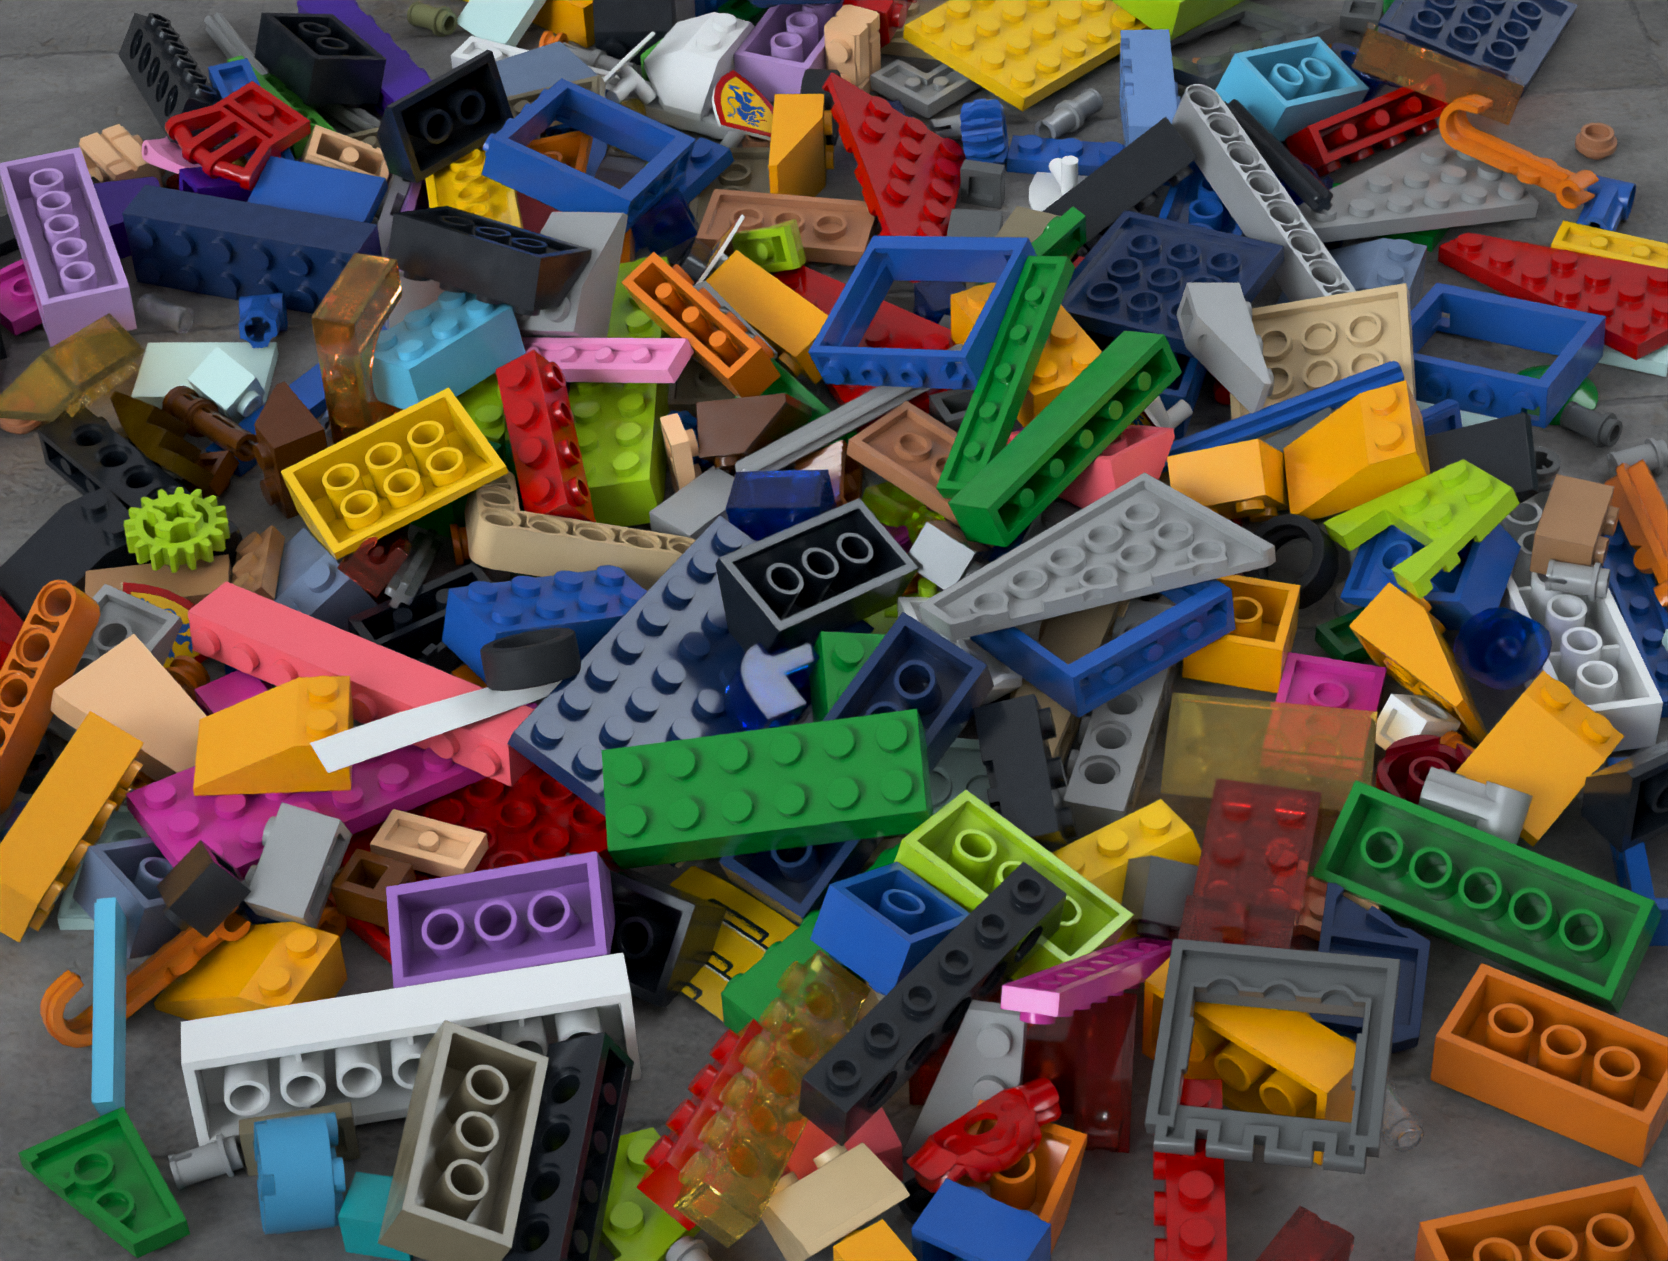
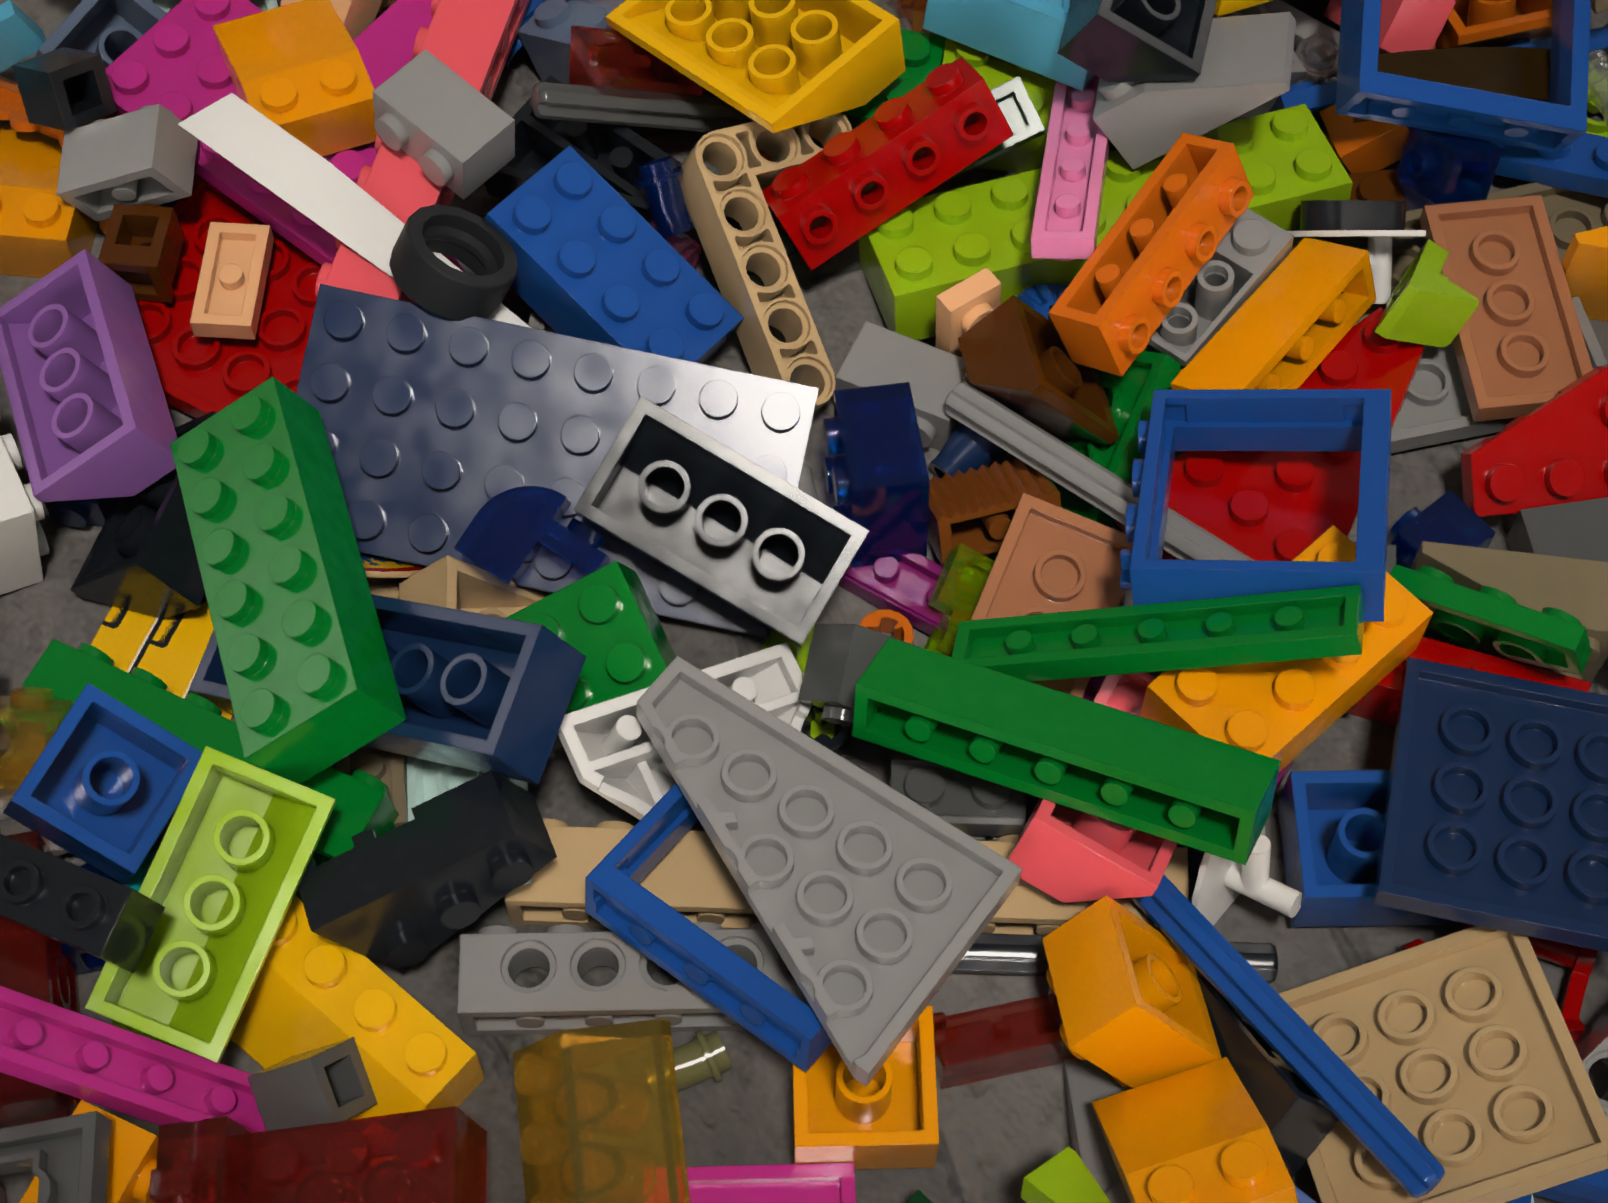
camera: 70 degrees right, 20 degrees up
light grey slope [1176,282,1274,413] -> none
black tyre [1242,513,1339,609] -> none
none -> light grey brick [373,49,515,200]
none -> clear blue pin [636,156,694,237]

